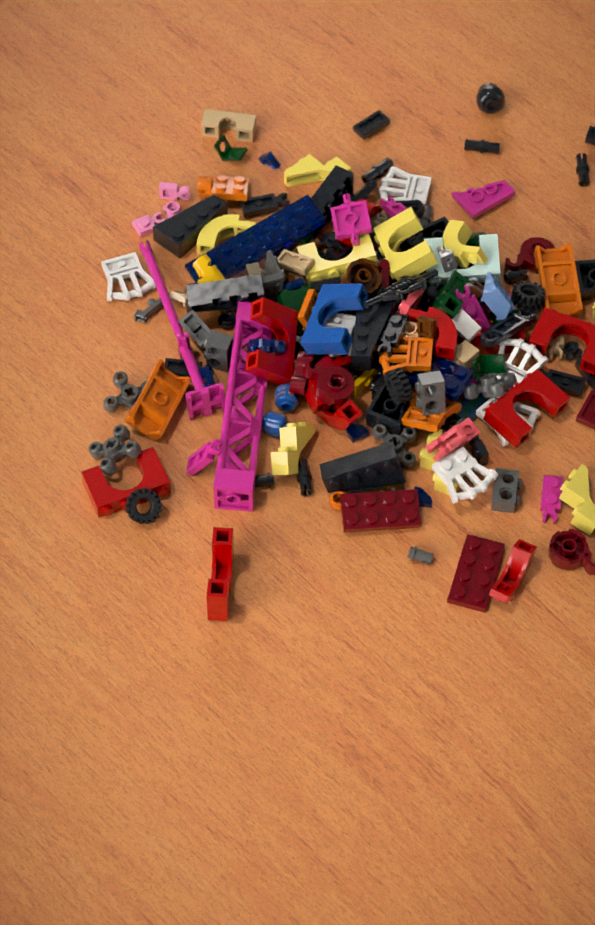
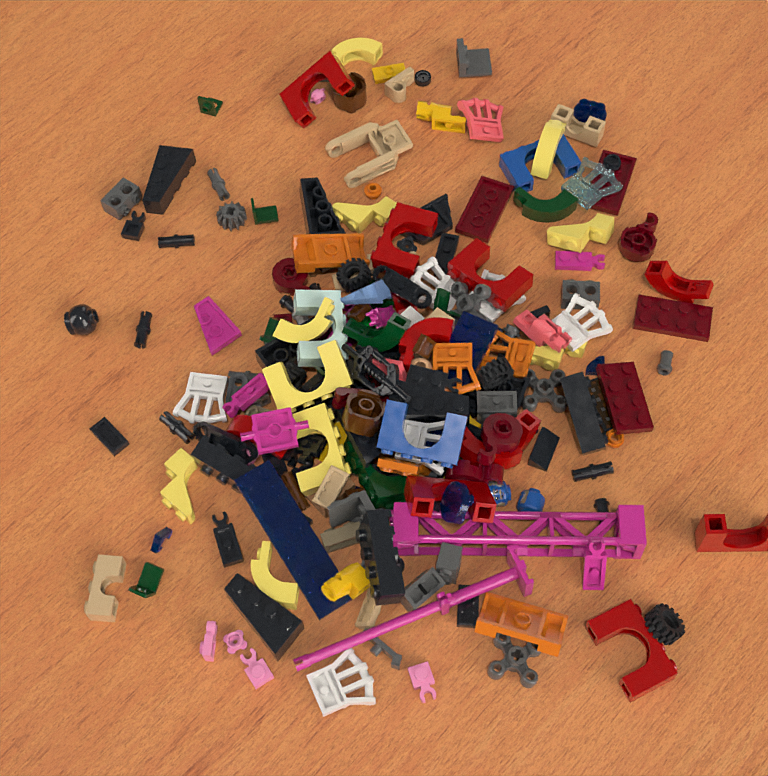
camera: 90 degrees left, 5 degrees up
dark grey gear [89,424,142,475] -> none
orange plate [197,175,249,201] -> none
clear blue tile [198,364,225,393] -> none
light yellow arch [271,422,316,475] -> none
clear blue tile [284,278,306,290] -> none
dark grey brick [415,370,446,416] -> none
flat silver piece [436,246,458,272] -> none
none -> black pin [279,295,294,314]
none -> bright pink plate [408,661,436,703]
none -> dark grey bracket [477,391,517,429]
none -> black slope [528,427,560,472]

